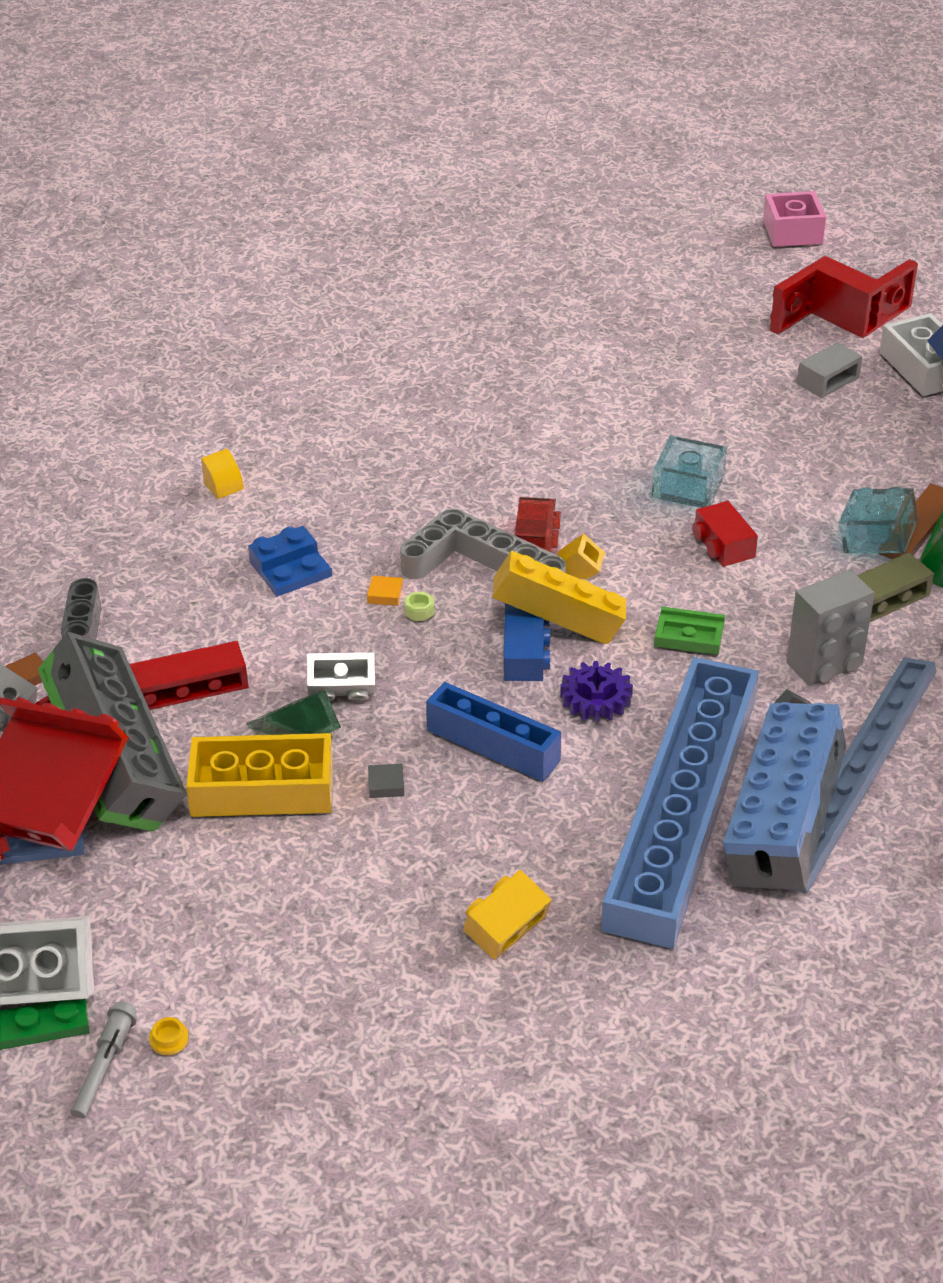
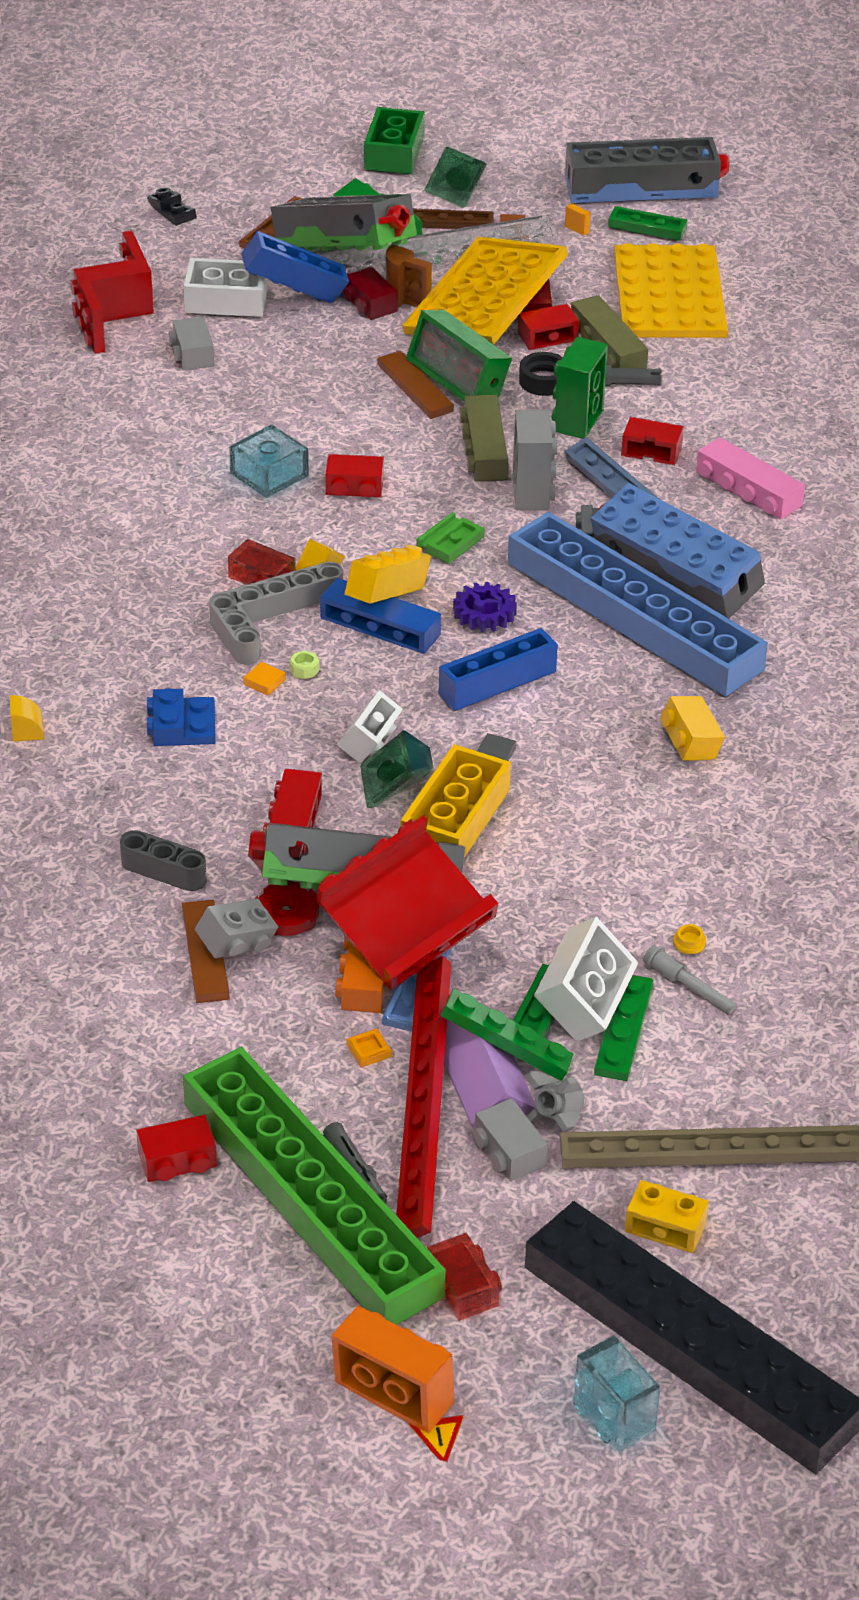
camera: 65 degrees left, 0 degrees up
clear light blue brick [838,487,919,553] -> none

